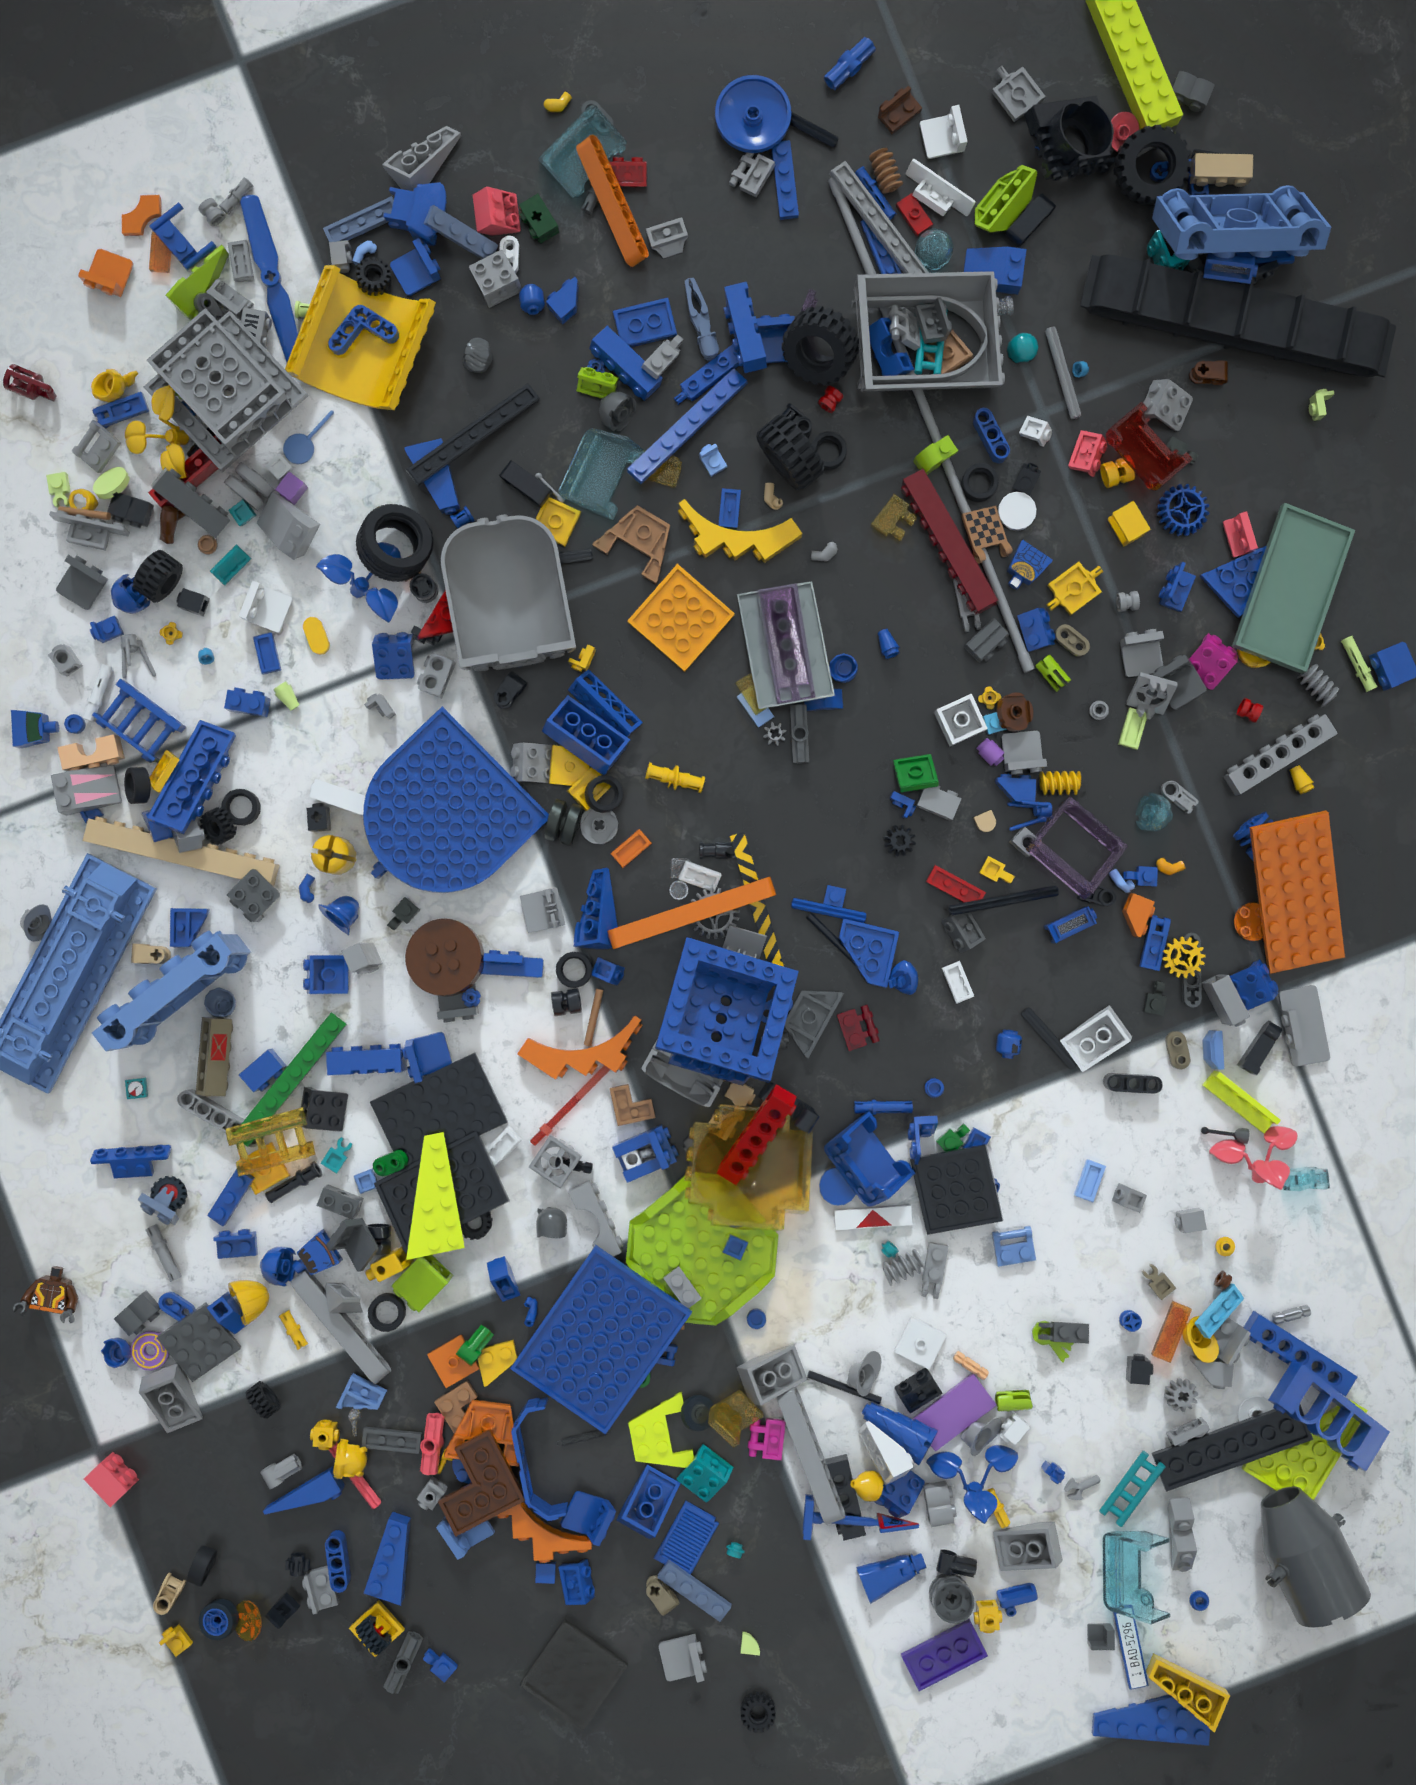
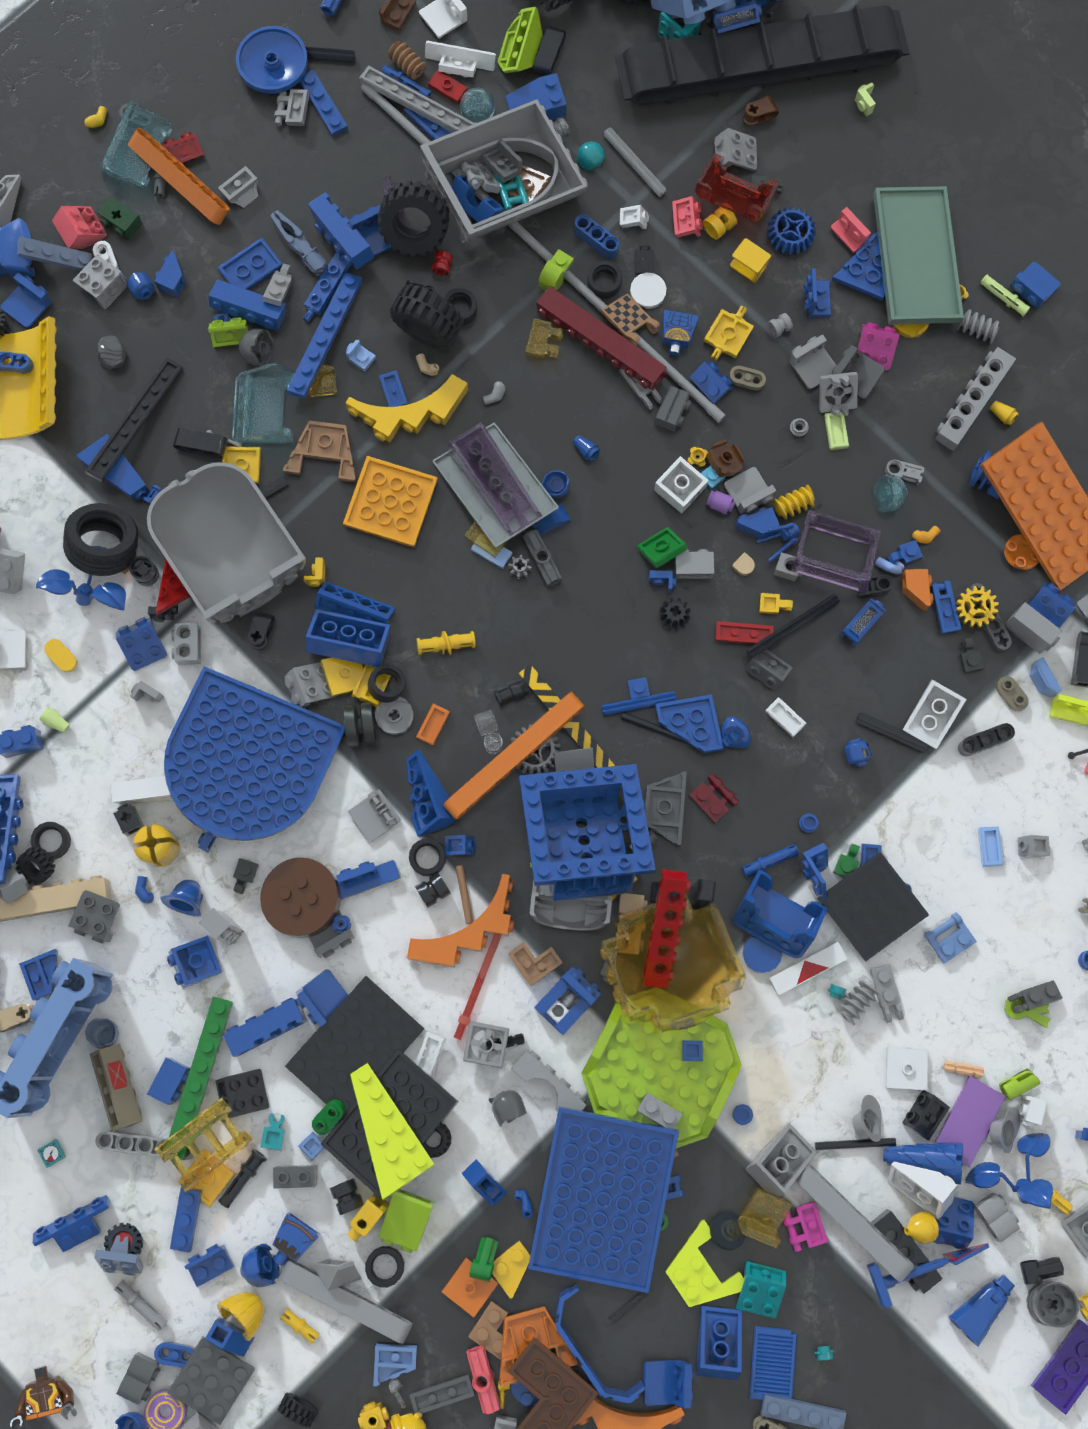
camera: 20 degrees left, 10 degrees down
blue tile [253,632,281,675] -> none
dark grey bracket [326,1218,378,1272] -> none
white plate [678,861,722,892] -> none
lime arm [1036,655,1071,692] -> none
dark azure hinge [1072,361,1089,377] -> none
red wheel [1236,698,1263,723] -> none

